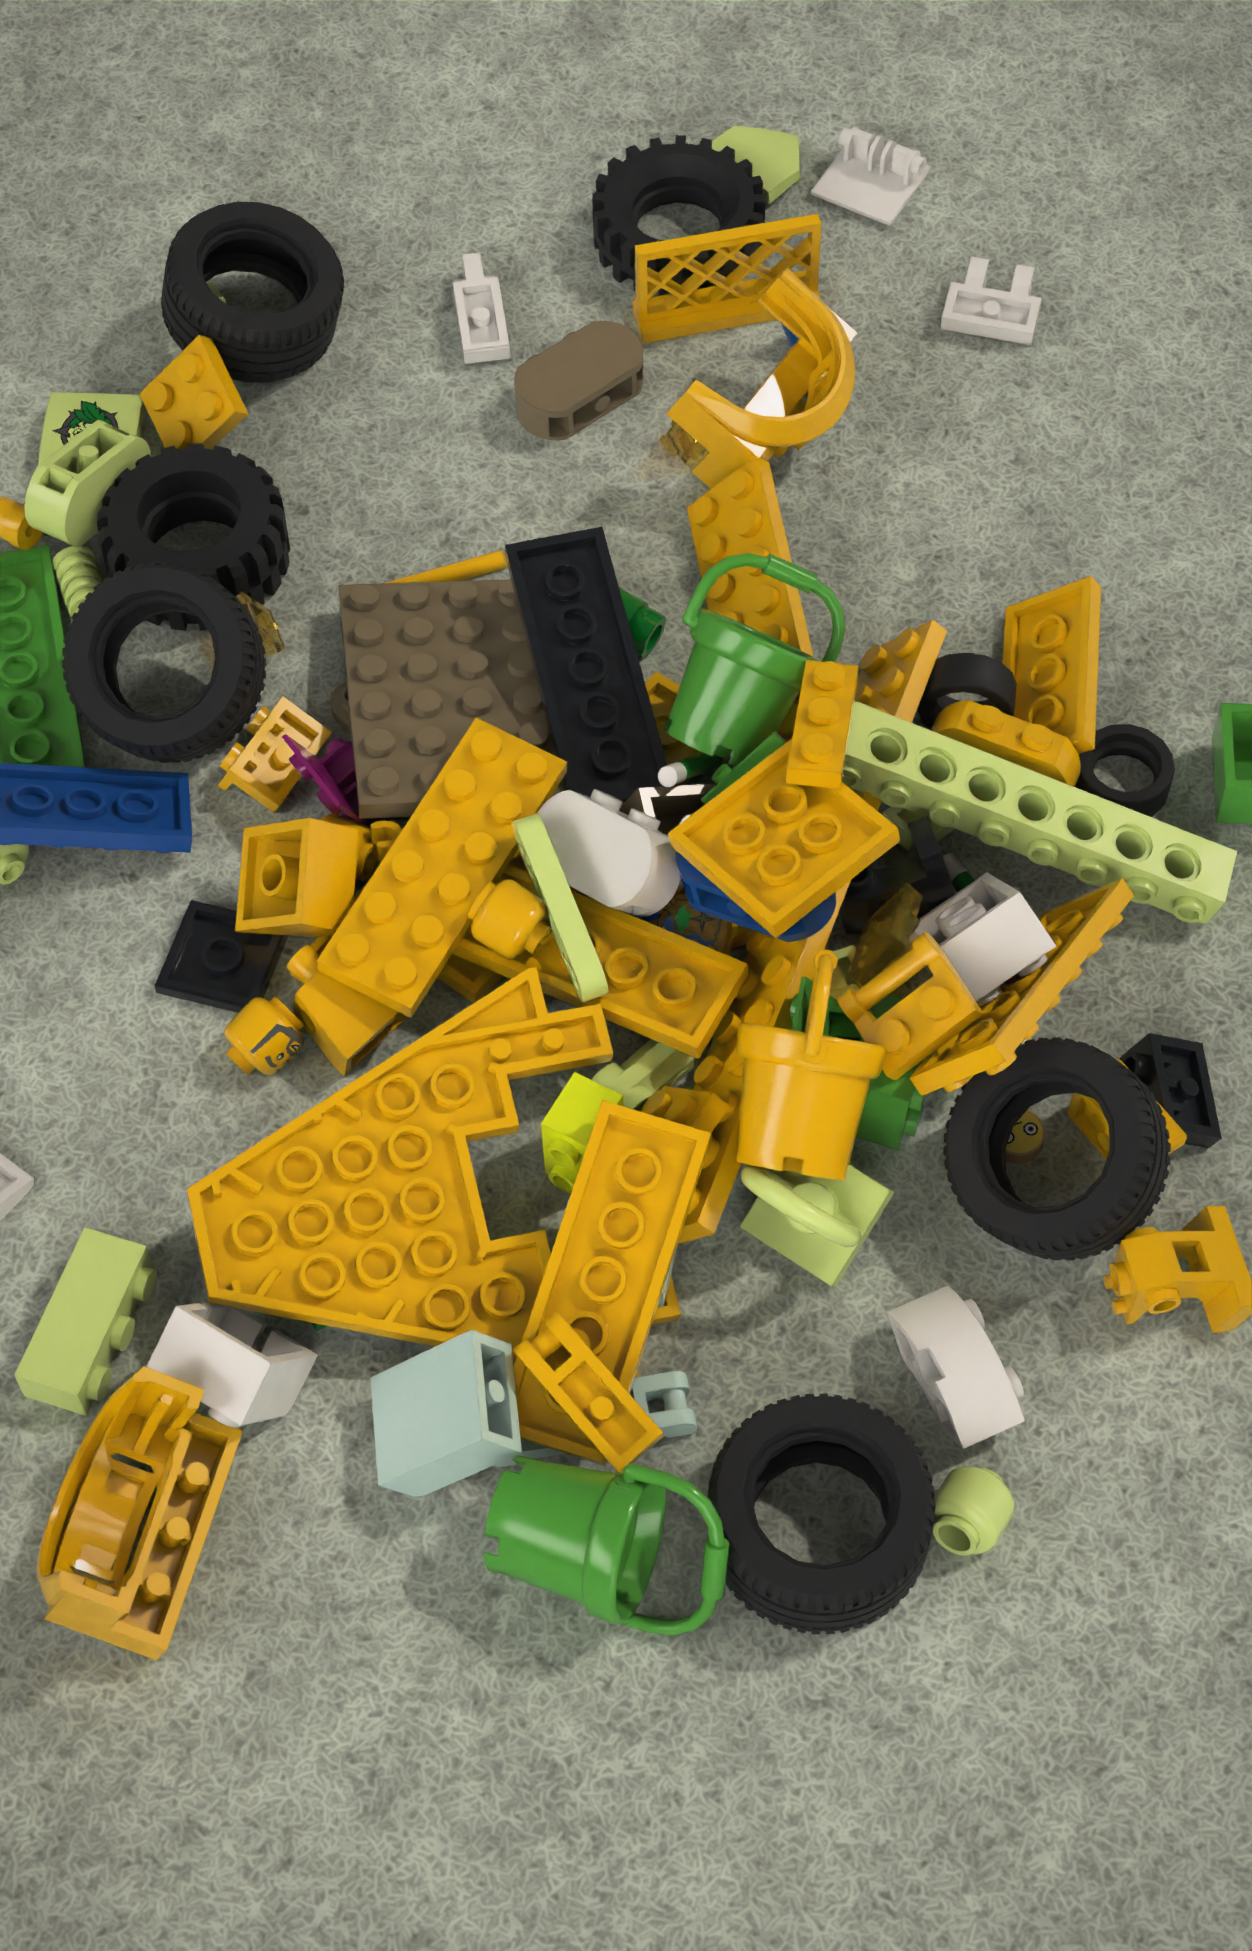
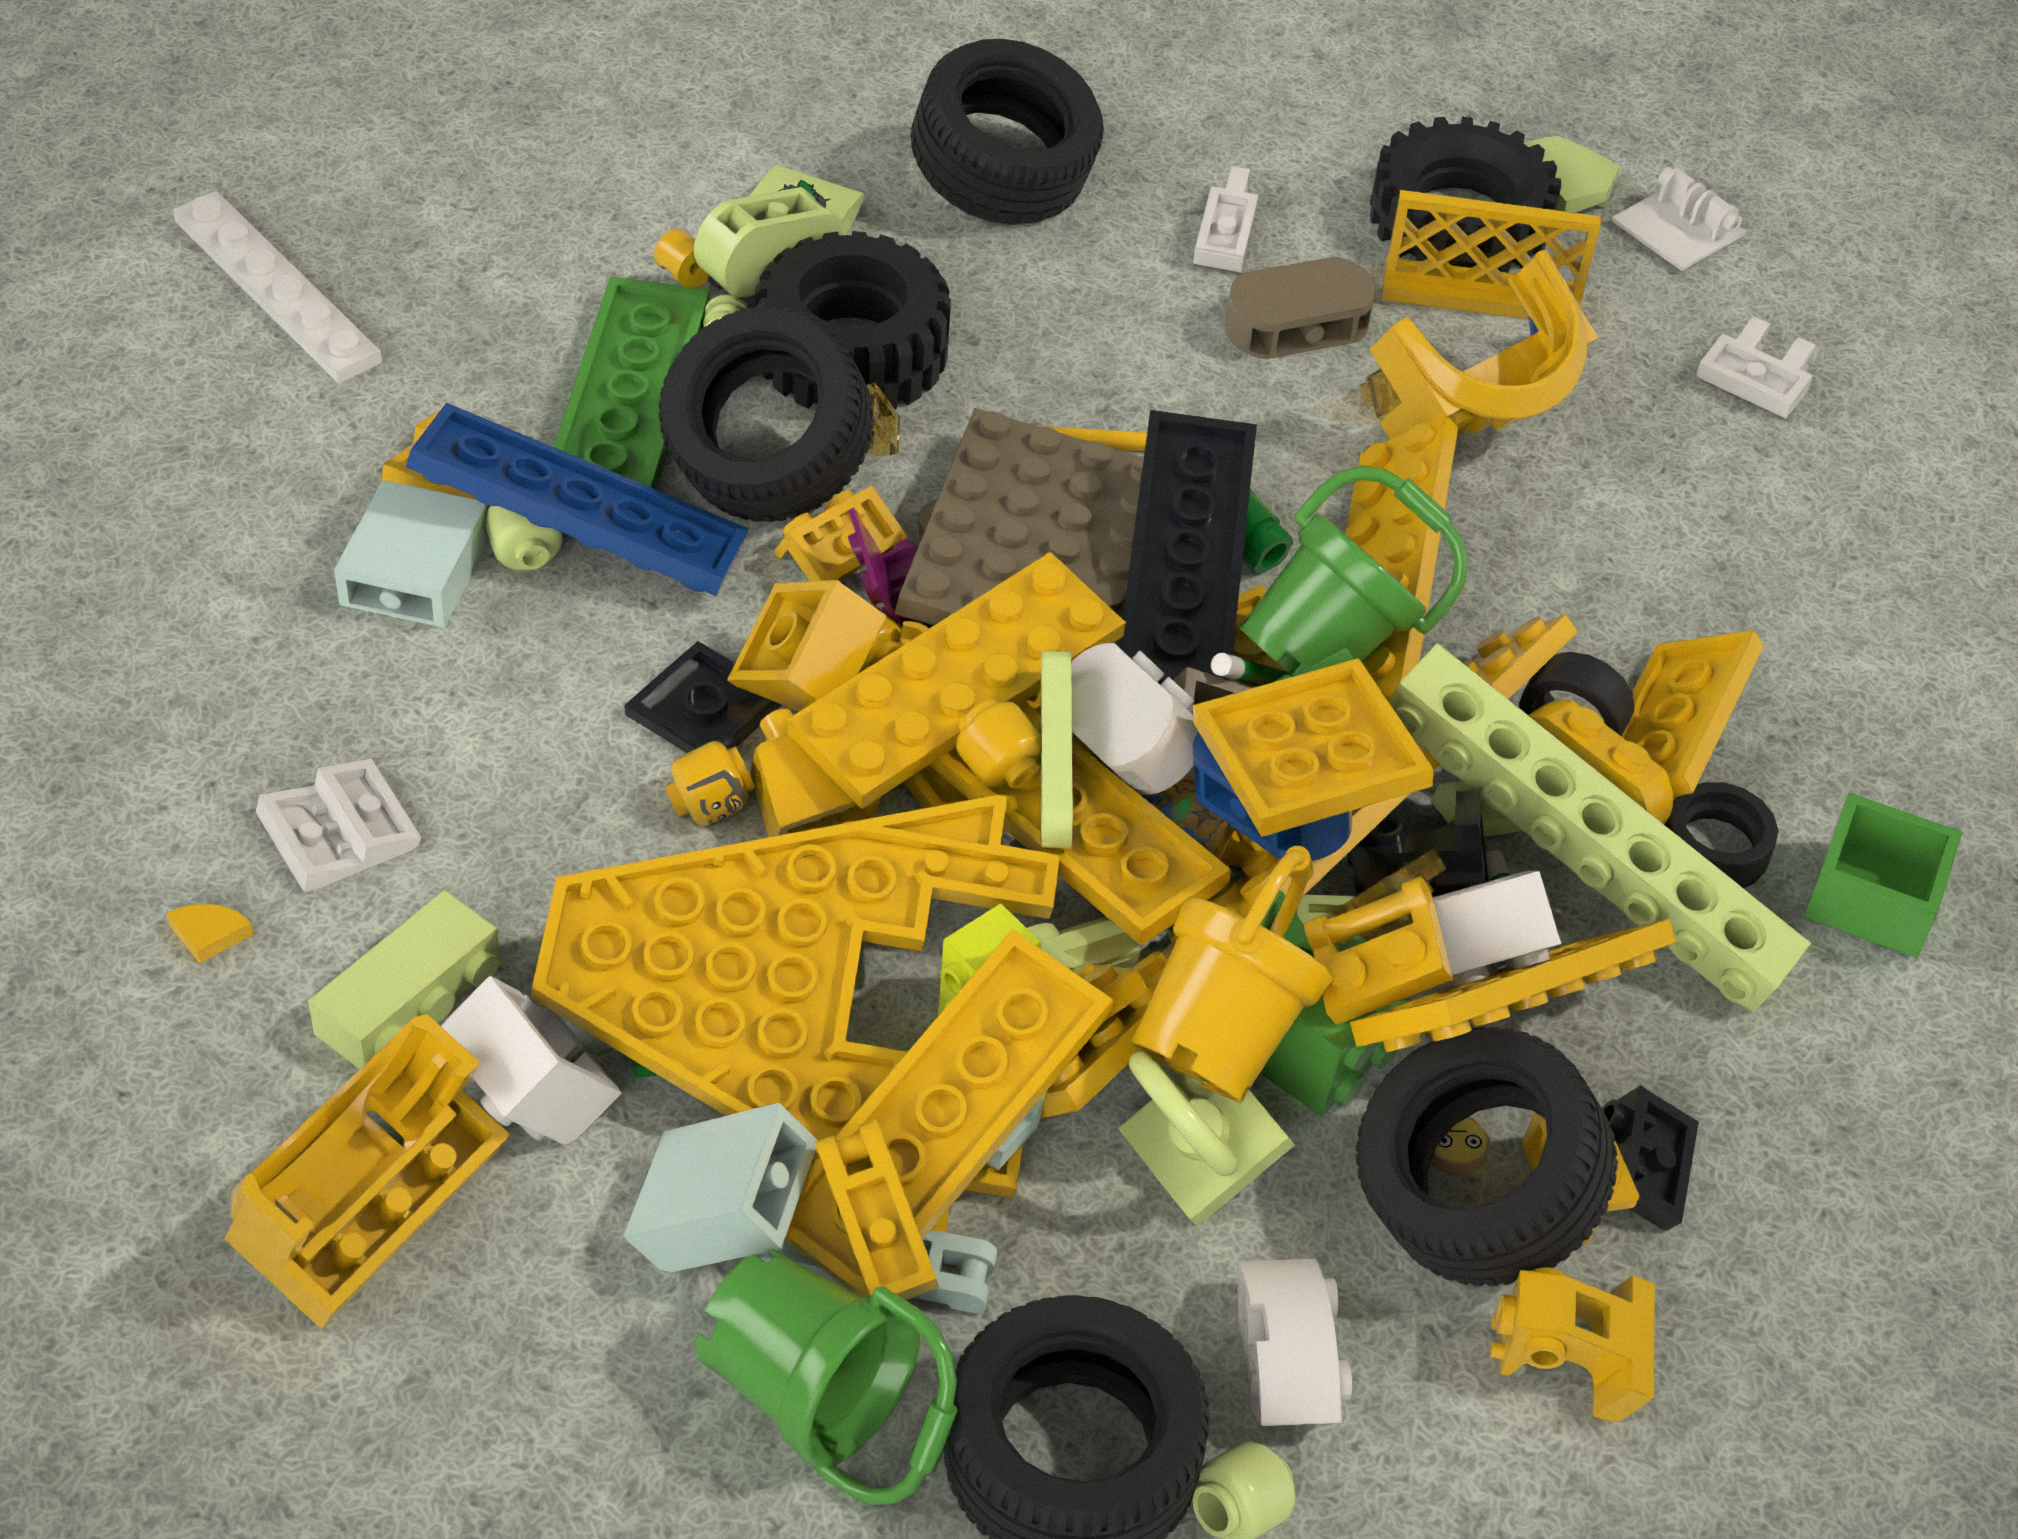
camera: 15 degrees right, 10 degrees down
yellow plate [139,335,248,450] -> none
yellow plate [786,660,859,789] -> none

